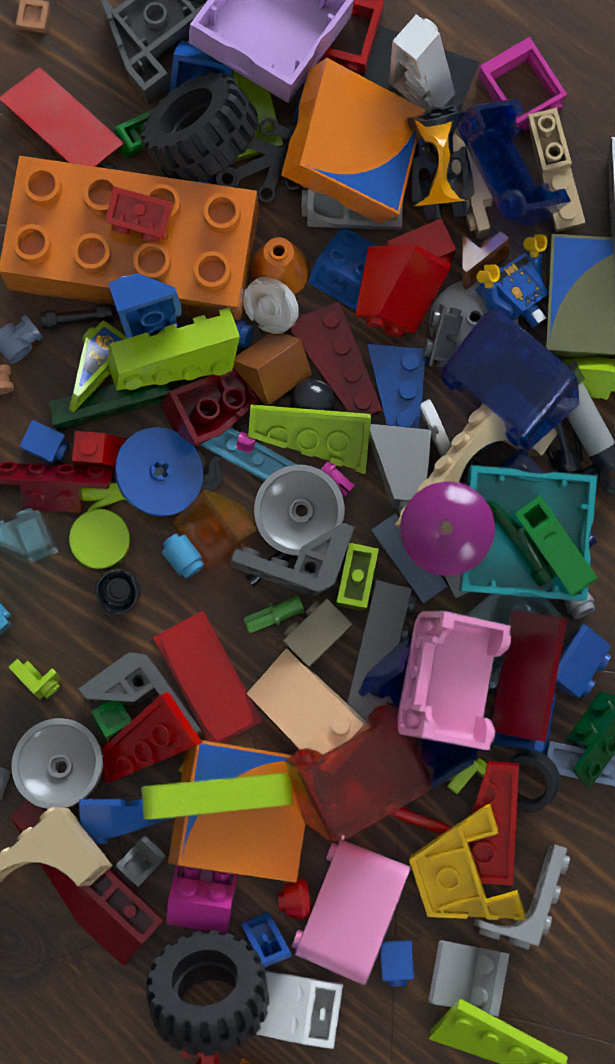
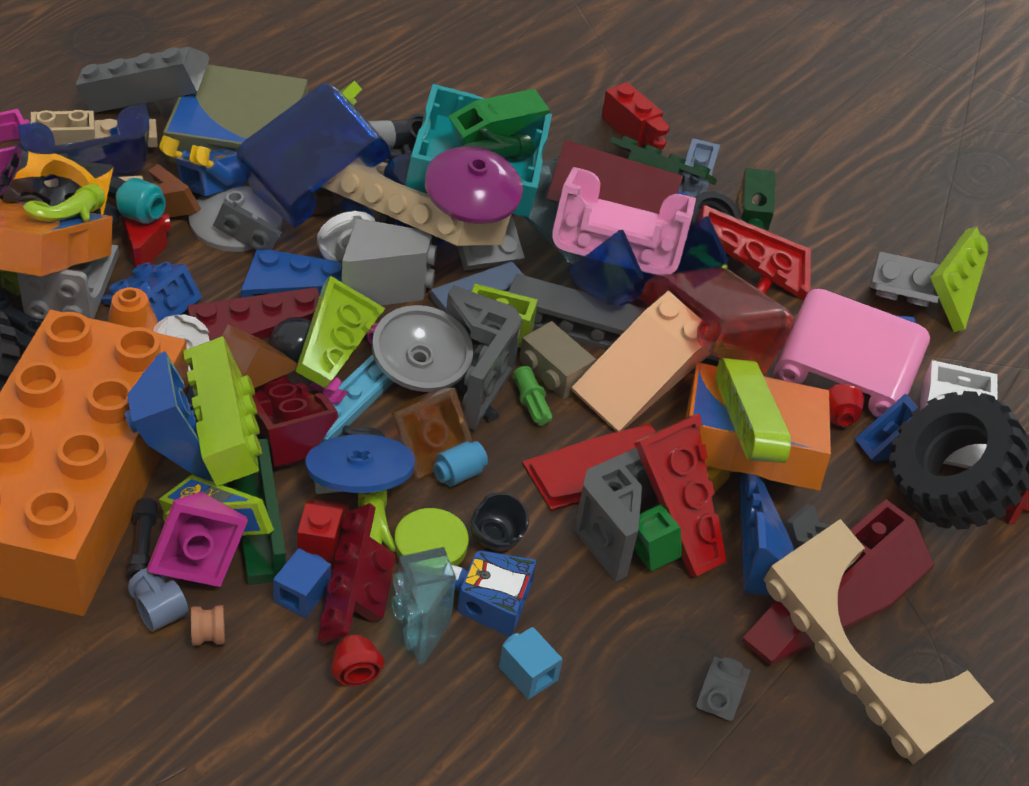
camera: 95 degrees left, 35 degrees down
lime bracket [9,659,61,700] -> none
light grey dish [12,718,103,809] -> none
red bracket [105,186,174,243] -> none
dark pink slope [166,865,238,934] -> none
red slope [355,244,451,337] -> none
yellow wing [409,804,526,921] -> none
light grey bracket [474,845,570,949] -> none
none -> lime plant [23,184,105,222]
none -> teal head [116,178,166,224]
none -> dark pink slope [147,492,248,587]
none -> torso [442,551,537,637]
none -> dark green torso [735,168,775,231]

